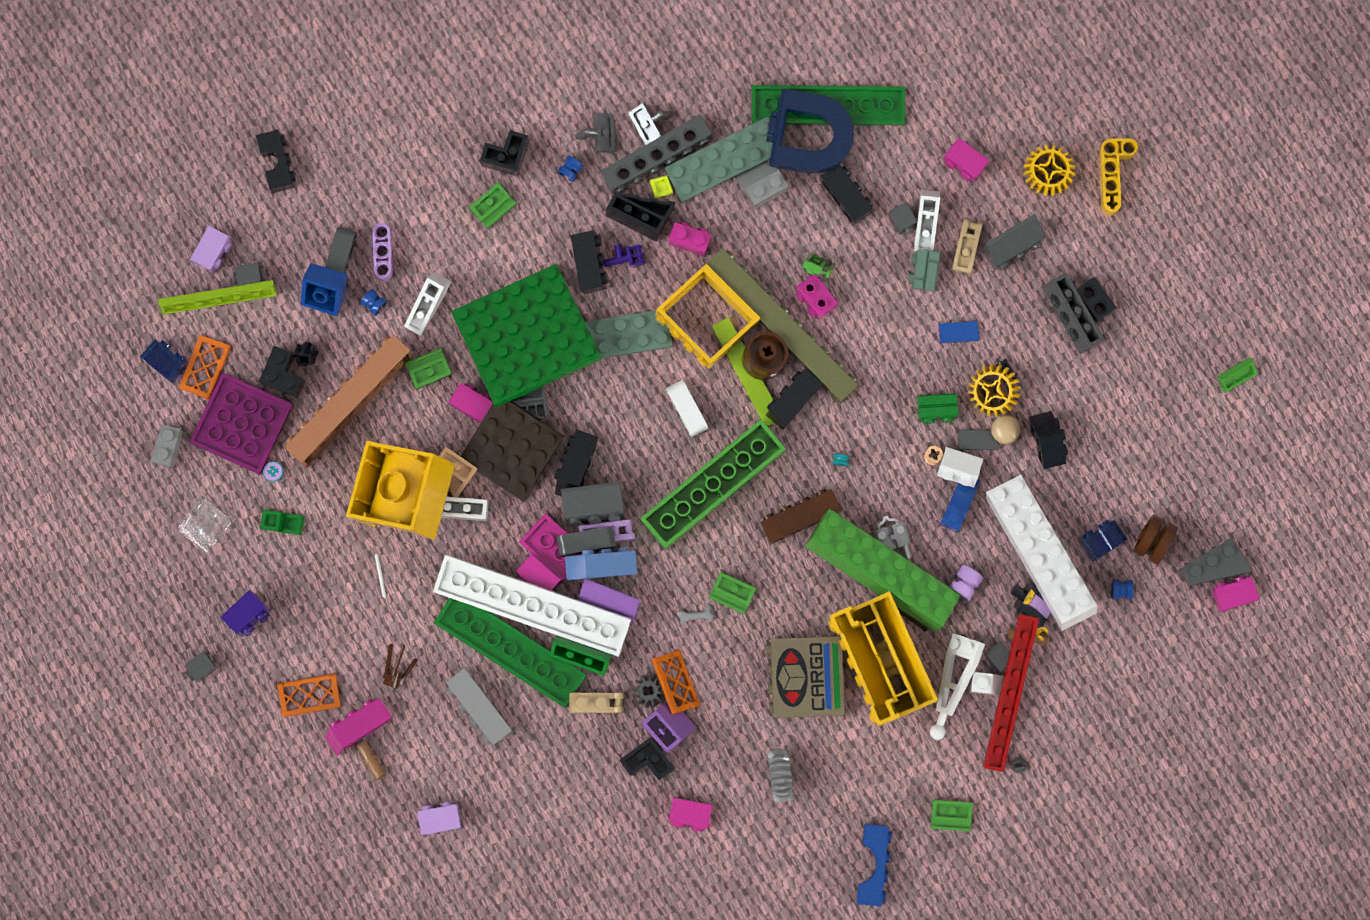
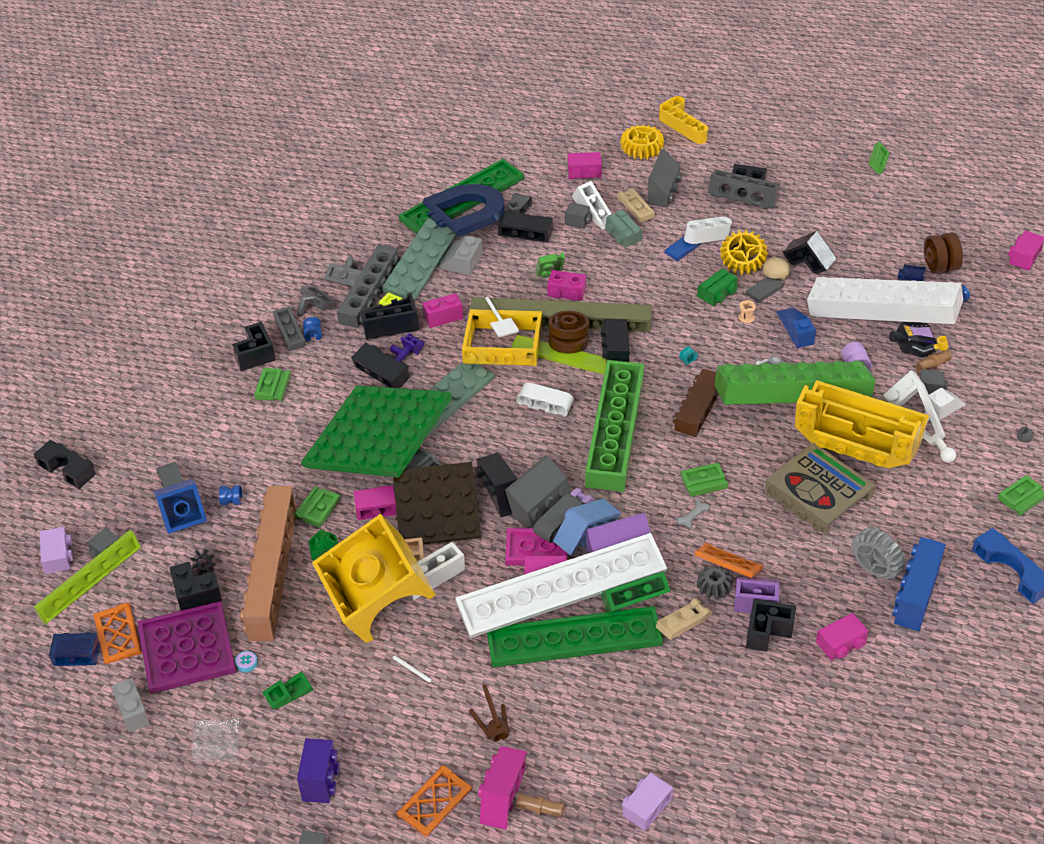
camera: 40 degrees left, 35 degrees down
lavender beam [373,223,393,281] -> none
white slope [404,272,451,336] -> none
light grey brick [446,668,513,746] -> none
white brick [937,447,983,488] -> none
red plate [983,614,1039,772] -> none
dark grey wedge [1178,538,1252,587] -> none
none -> dark grey plate [273,306,306,351]
none -> green brick [308,529,338,561]
none -> white piece [485,297,519,337]
none -> dark grey piece [507,193,532,214]
none -> white beam [684,217,732,244]
none -> blue brick [892,537,946,631]

